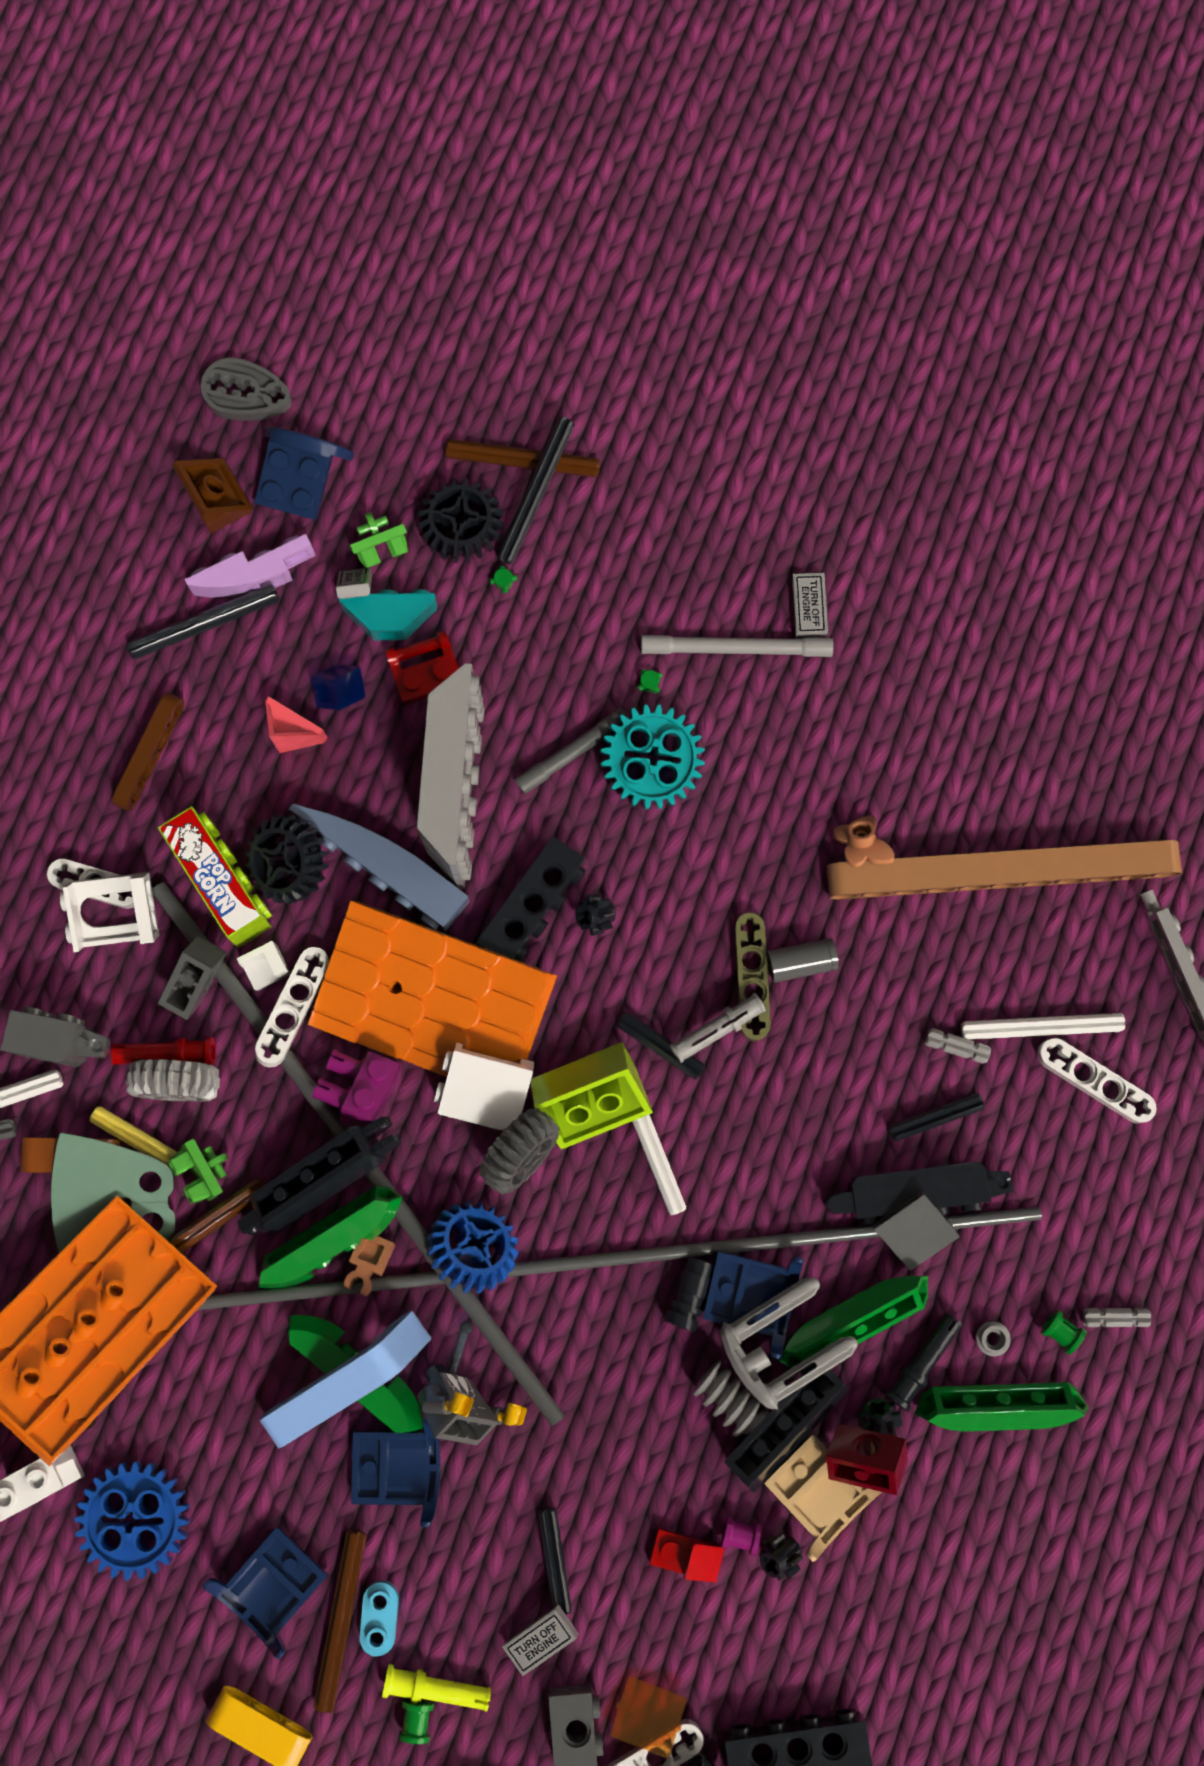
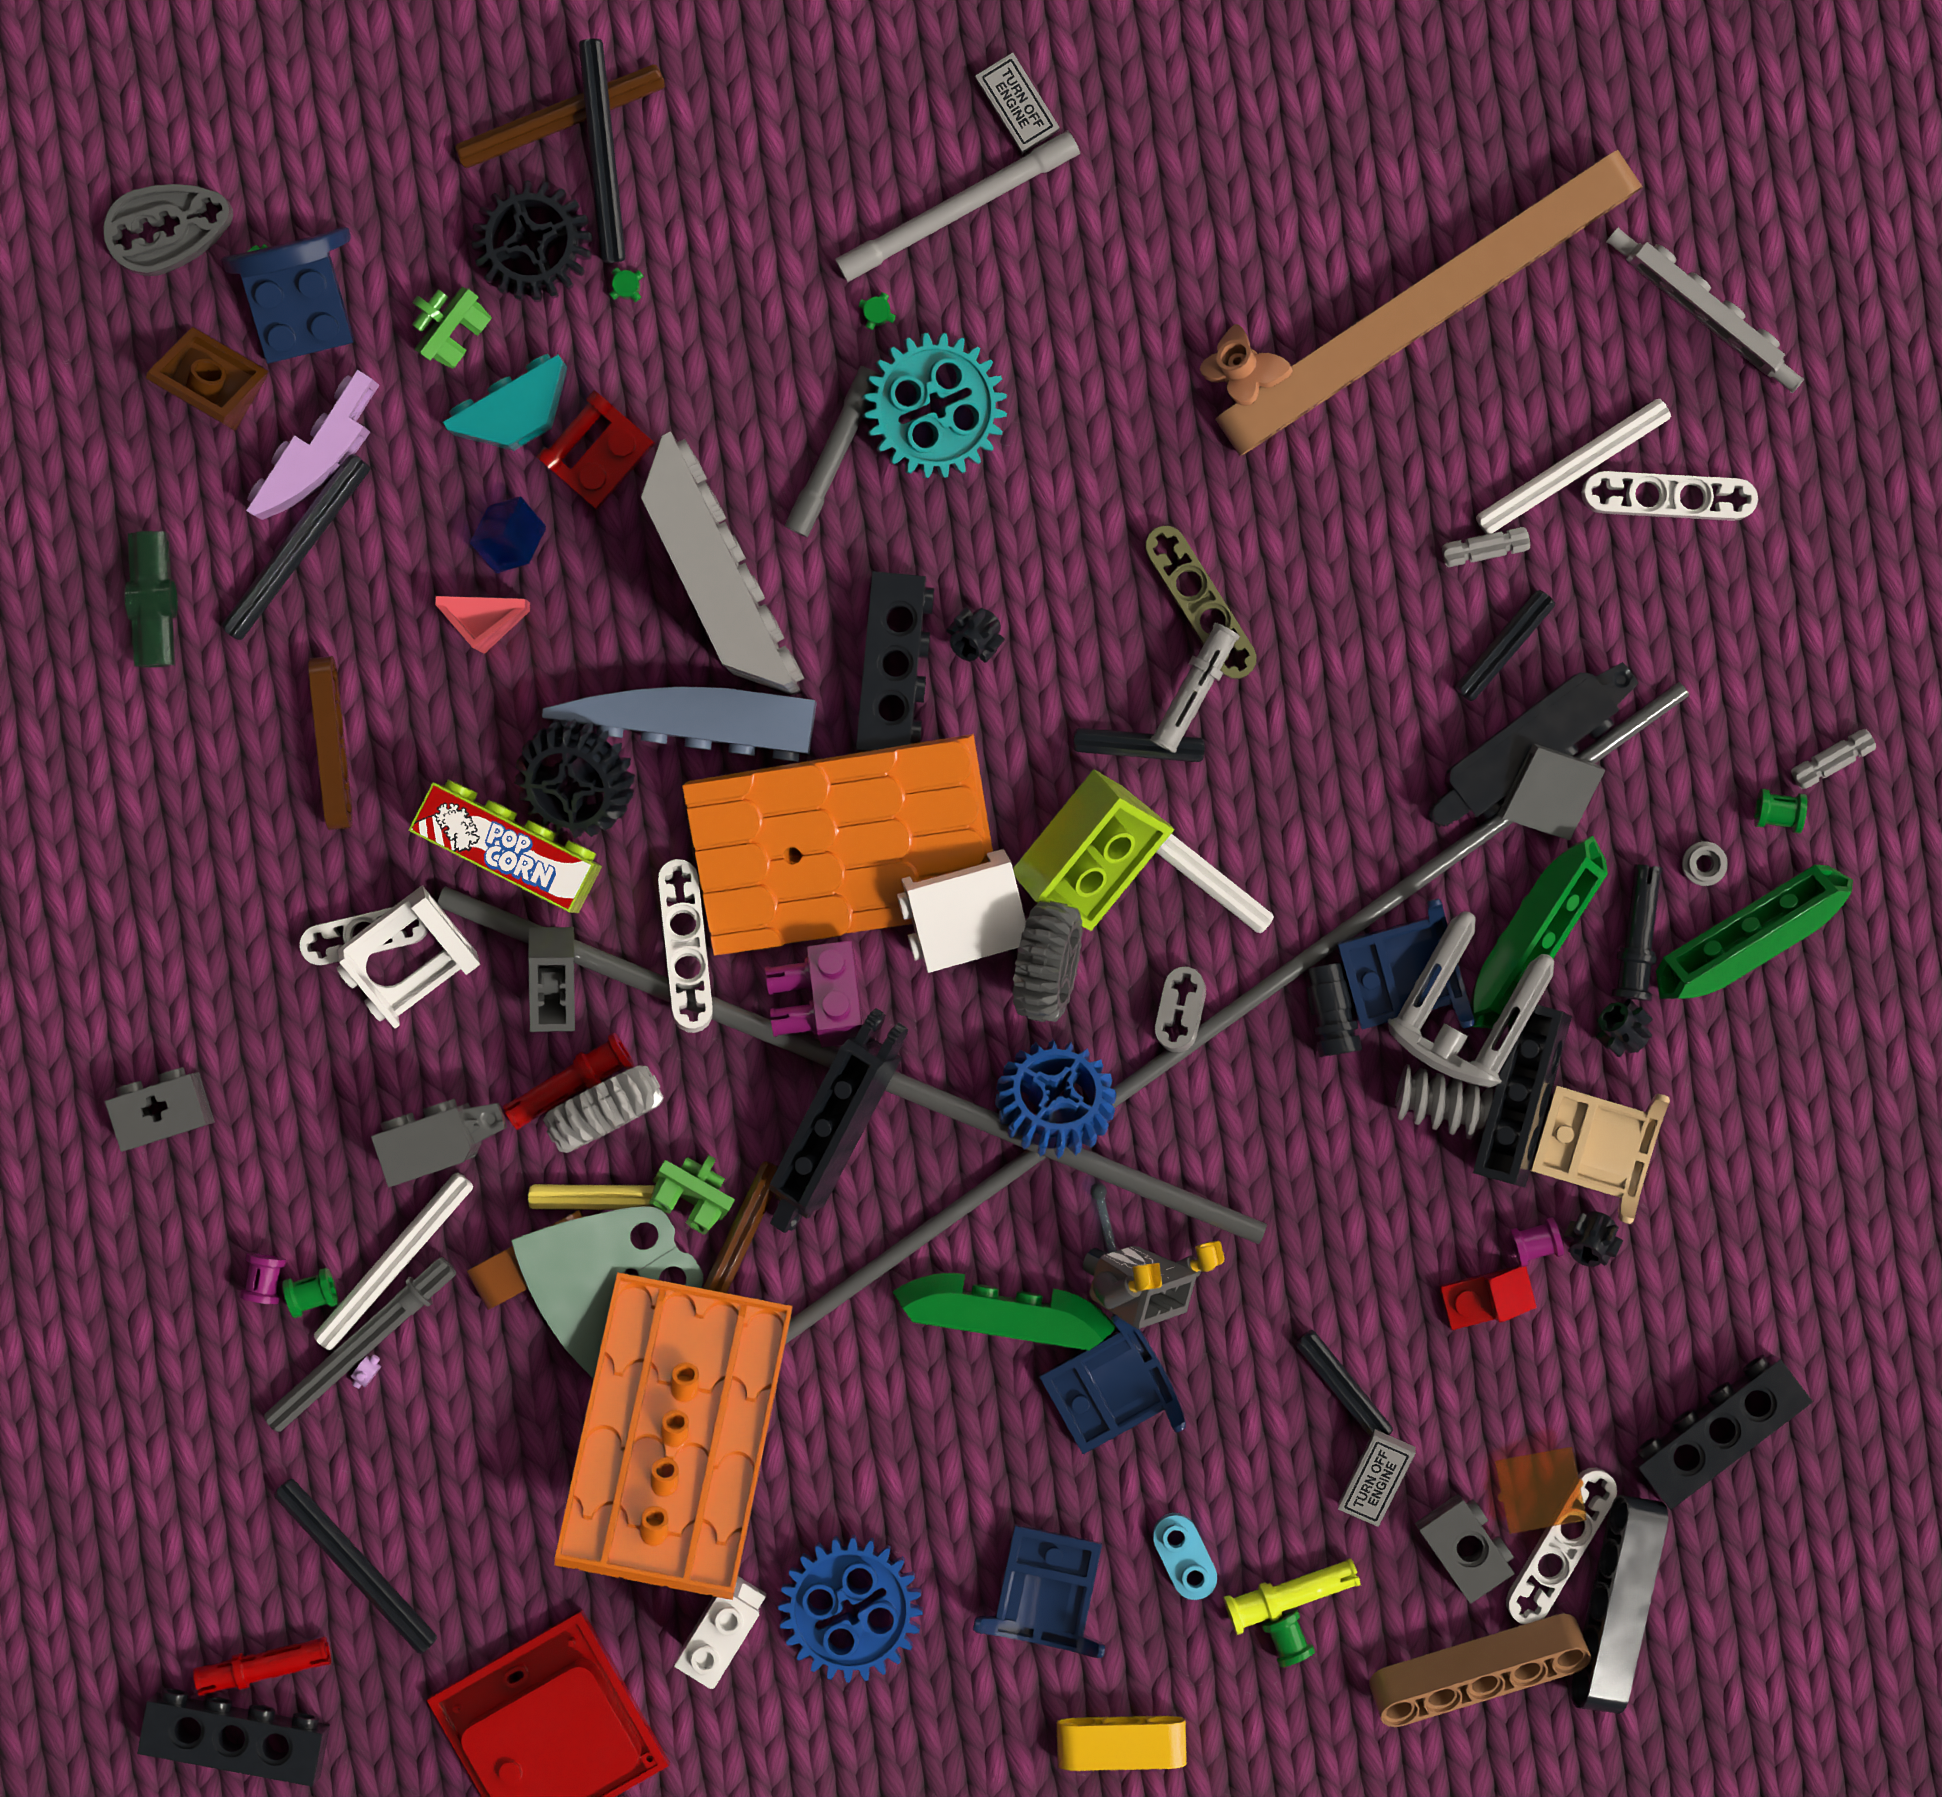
camera: 25 degrees left, 10 degrees up
white panel [237,941,291,991] -> none
green brick [259,1185,402,1288] -> none
light blue beam [259,1310,432,1449] -> none
reddish brown axle [314,1530,367,1713] -> none
light grey tile [336,568,372,599] -> none
nougat plate [344,1236,395,1297] -> none
dark grey pin [766,938,839,983] -> none
dark red brick [826,1424,908,1495] -> none
none -> clear green piece [125,531,178,668]
none -> light grey beam [1155,967,1206,1052]

